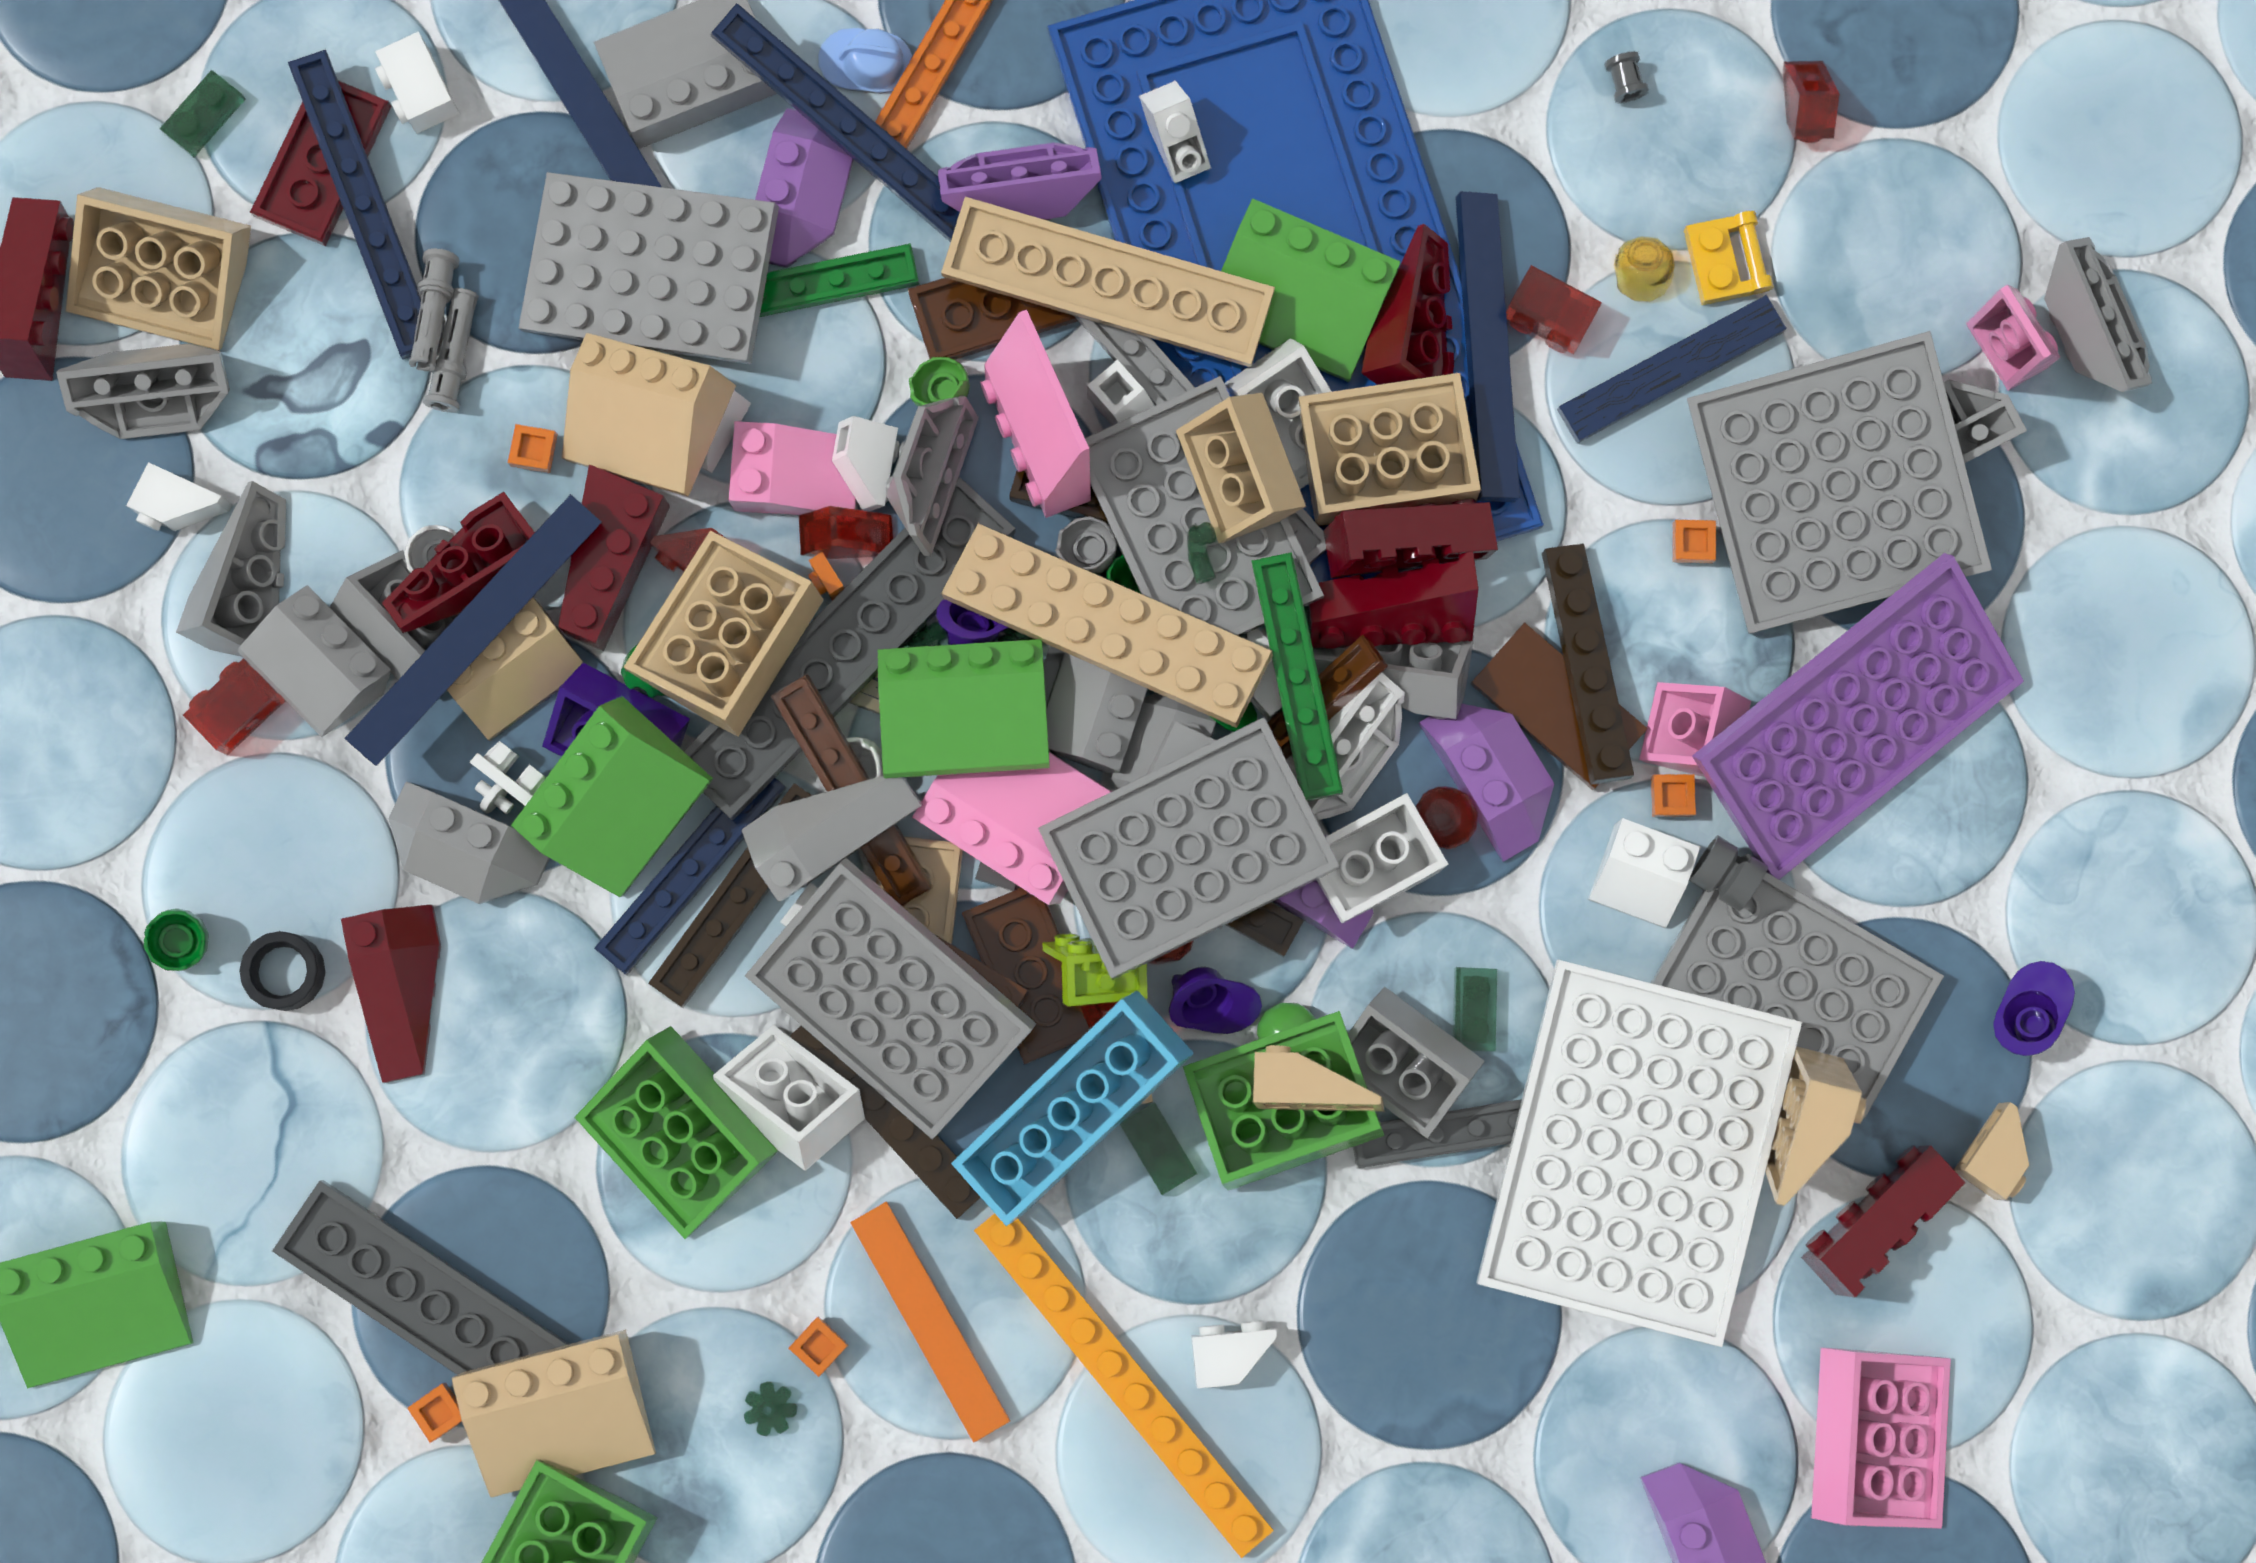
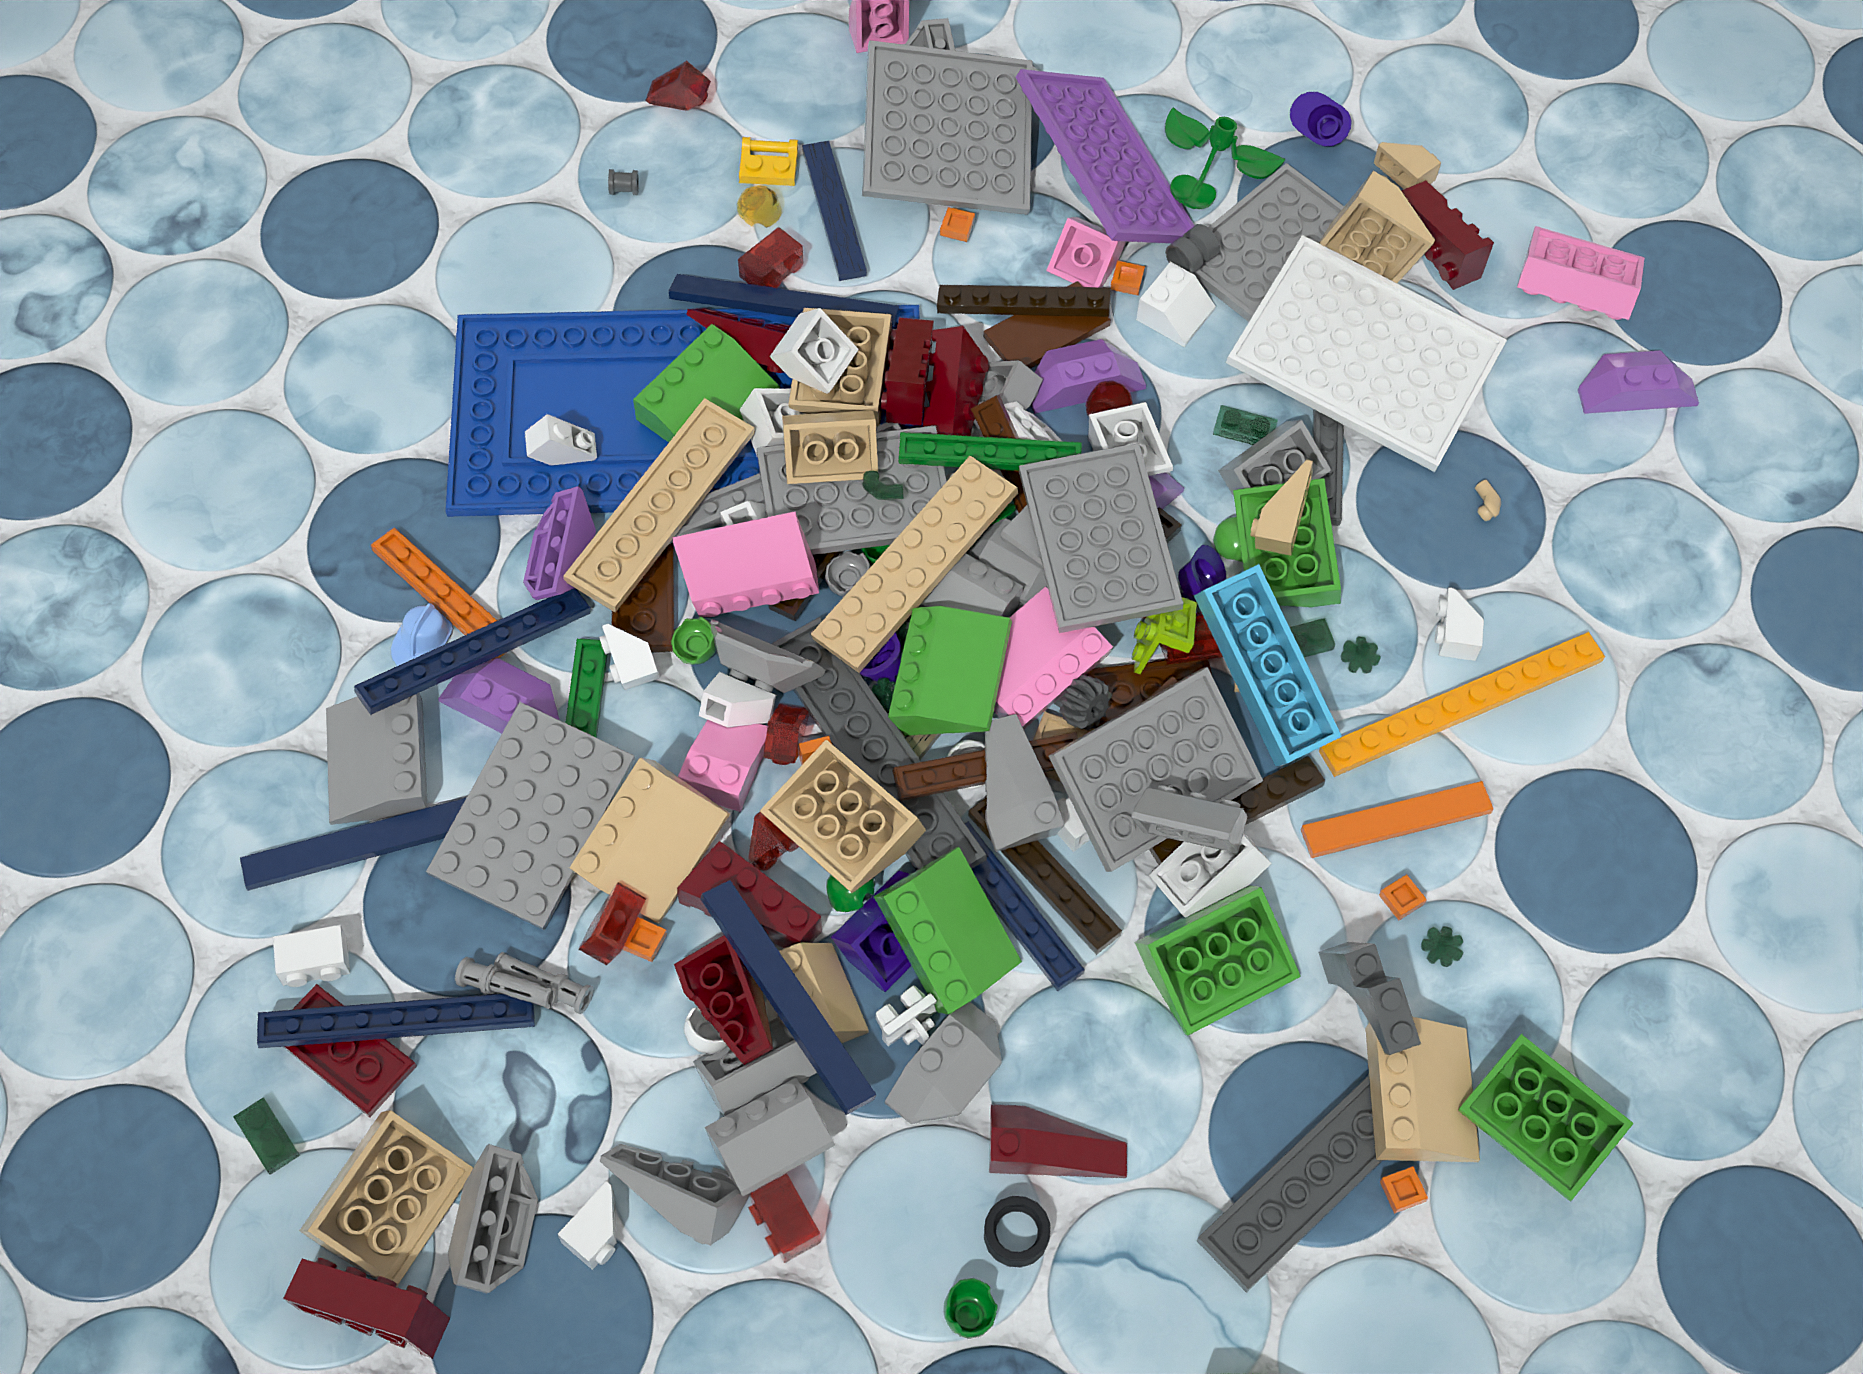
camera: 75 degrees left, 20 degrees down
none -> clear red slope [578,882,646,966]
none -> white slope [599,624,660,690]
none -> white slope [770,308,859,393]
none -> dark grey gear [1059,675,1112,731]
none -> light grey slope [1131,785,1247,854]
none -> green plant [1165,107,1285,209]
none -> dark grey arch [1318,942,1421,1055]
none -> clear green plant [1340,636,1381,674]
none -> tan arm [1475,480,1501,521]

